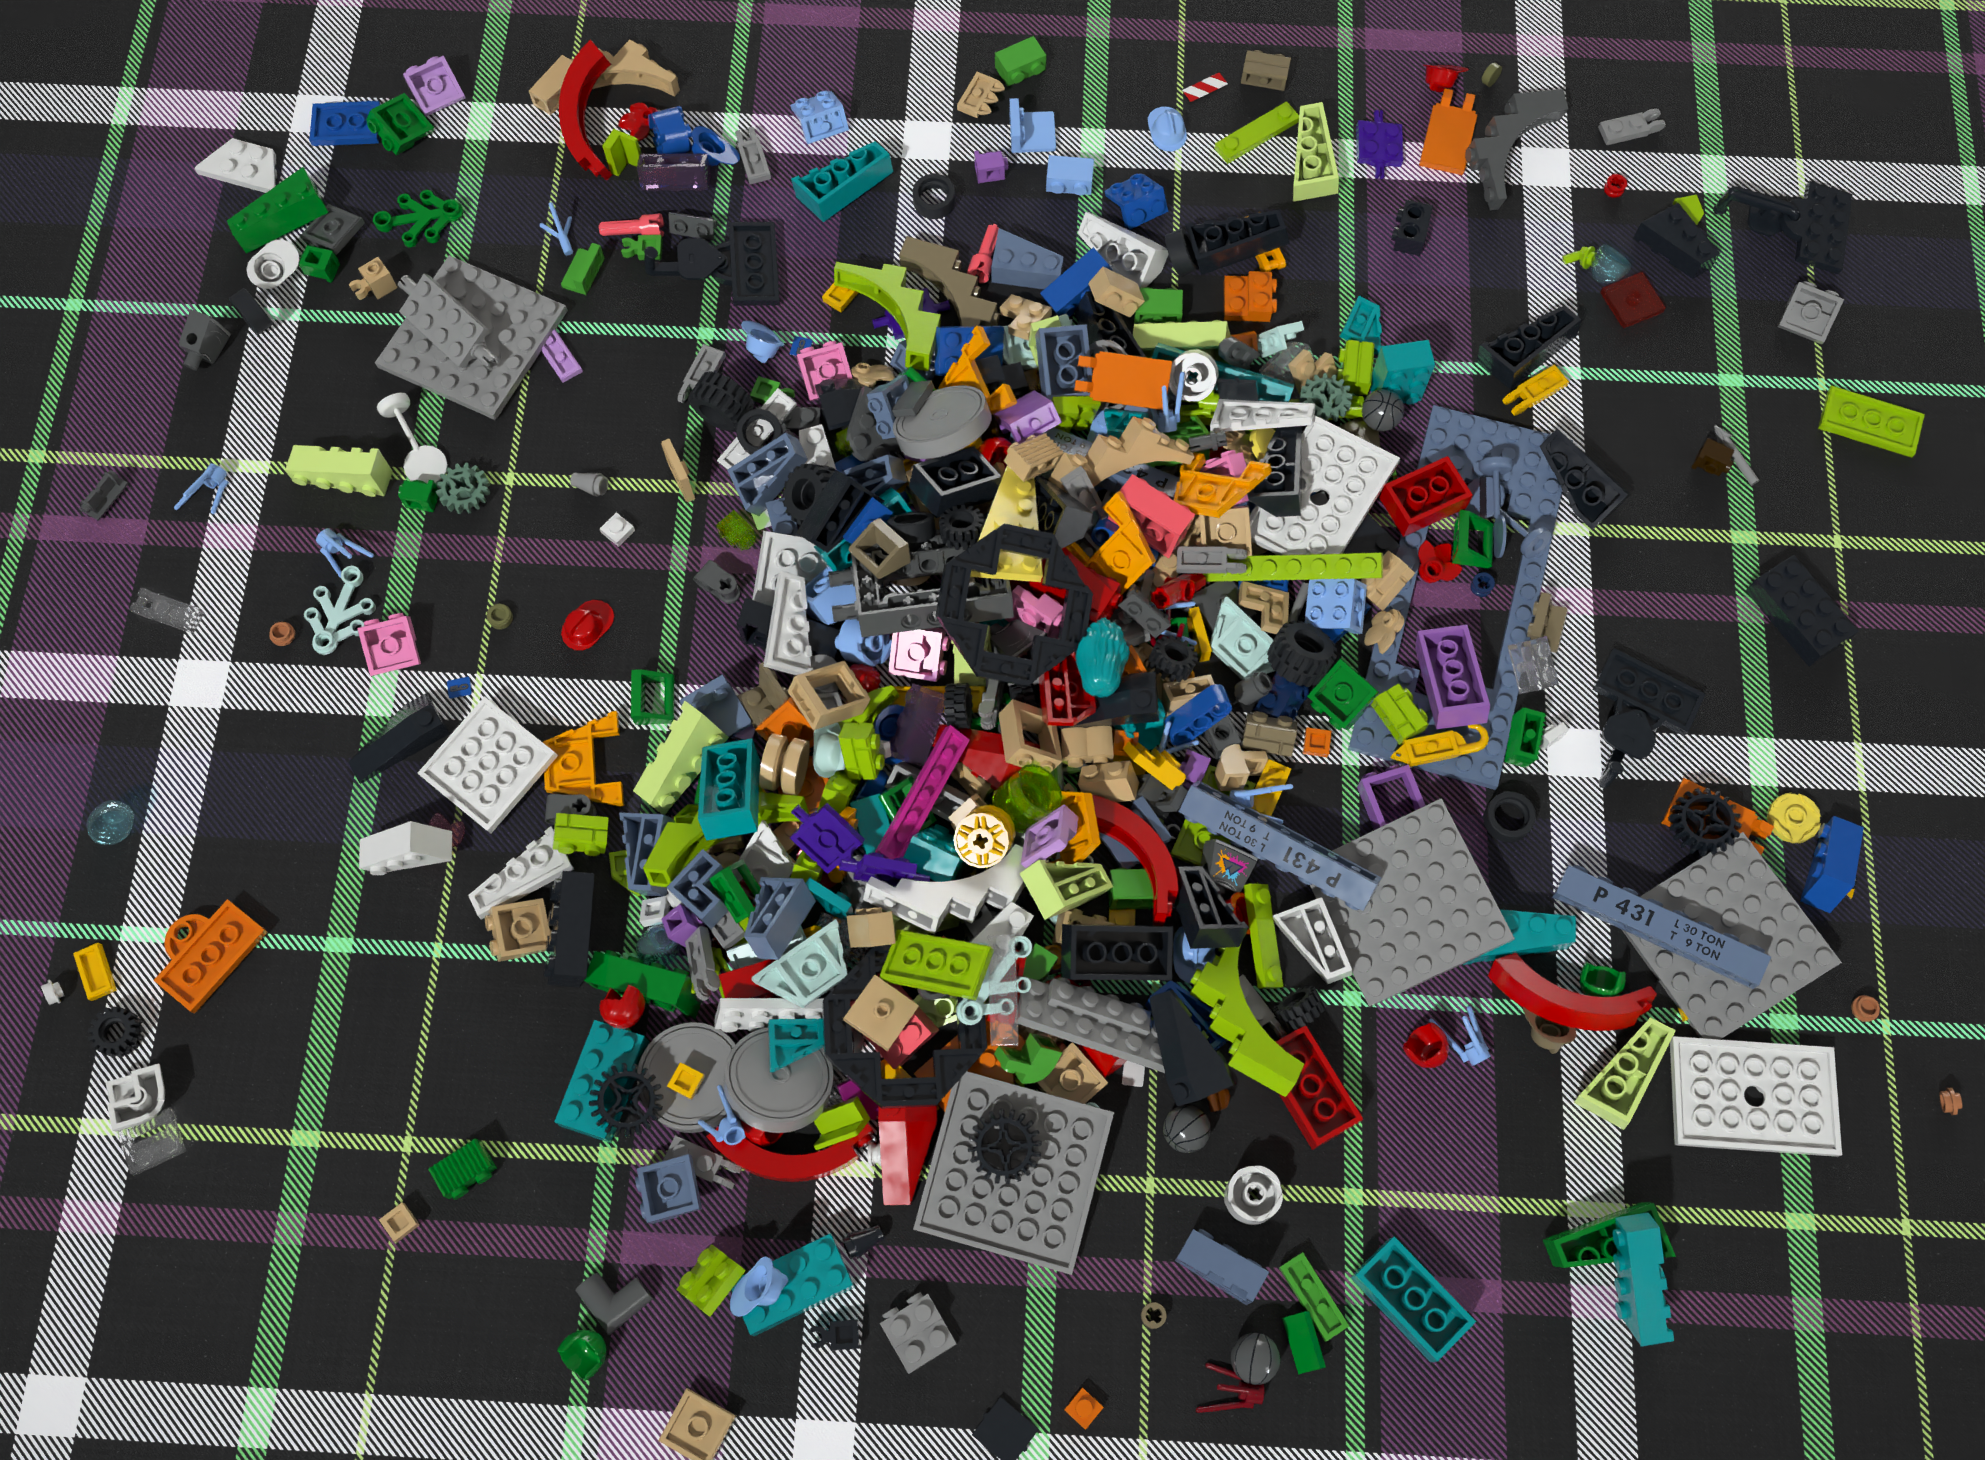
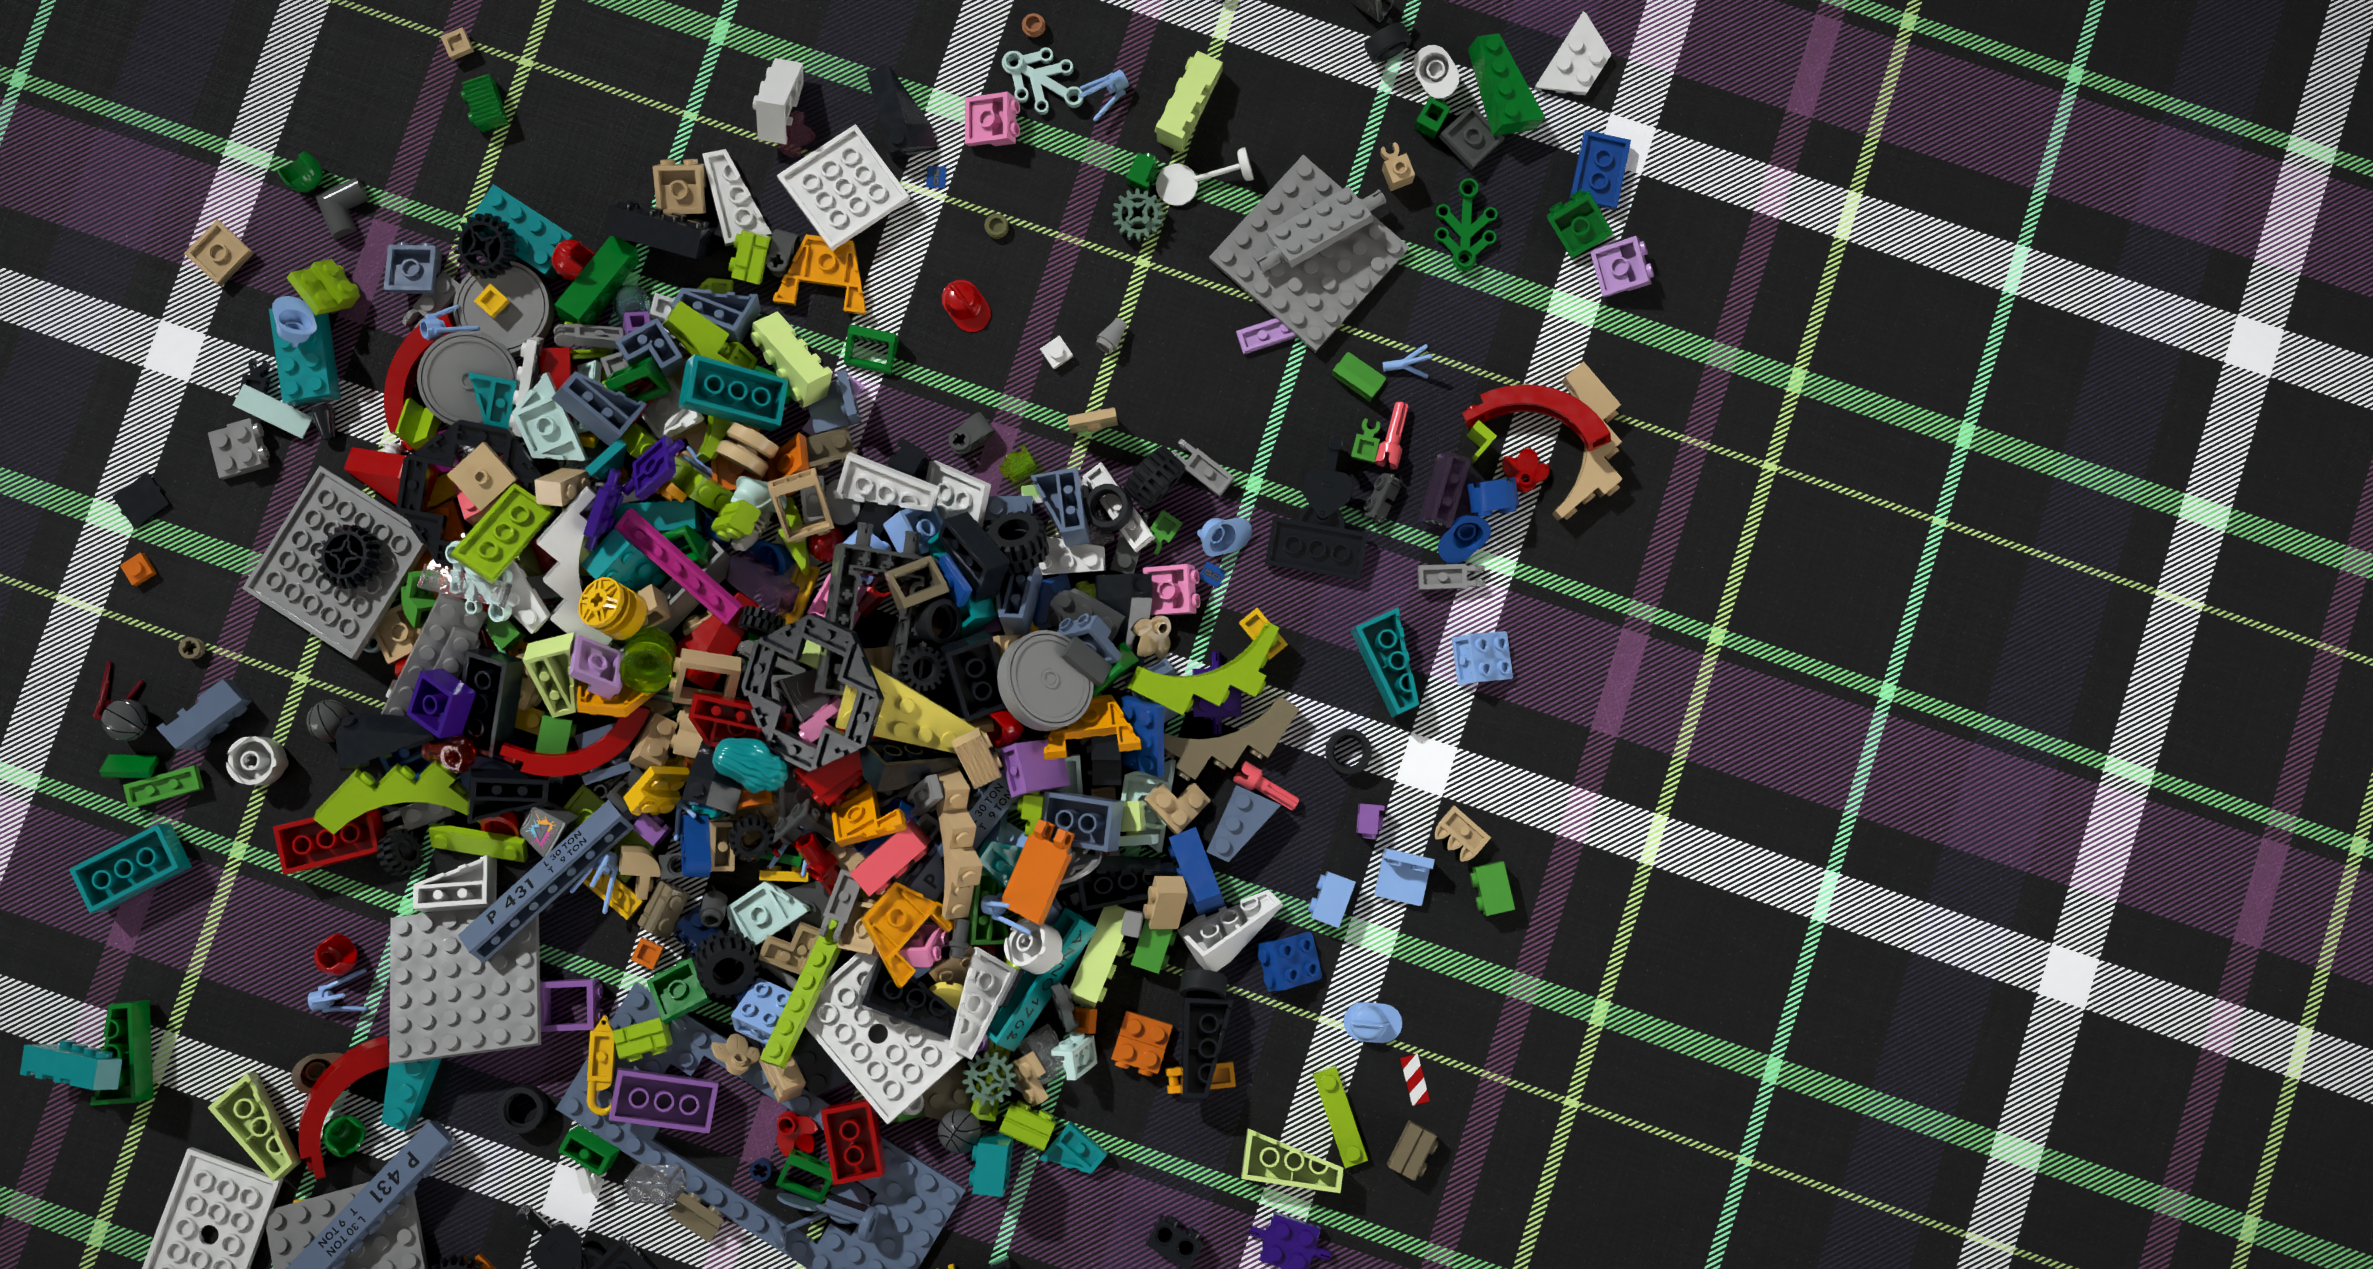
camera: 105 degrees right, 15 degrees up
none -> light aqua tile [233,384,313,439]
none -> dark purple brick [406,669,476,738]
none -> clear red connector [422,736,477,773]
none -> light grey slope [1121,910,1144,938]

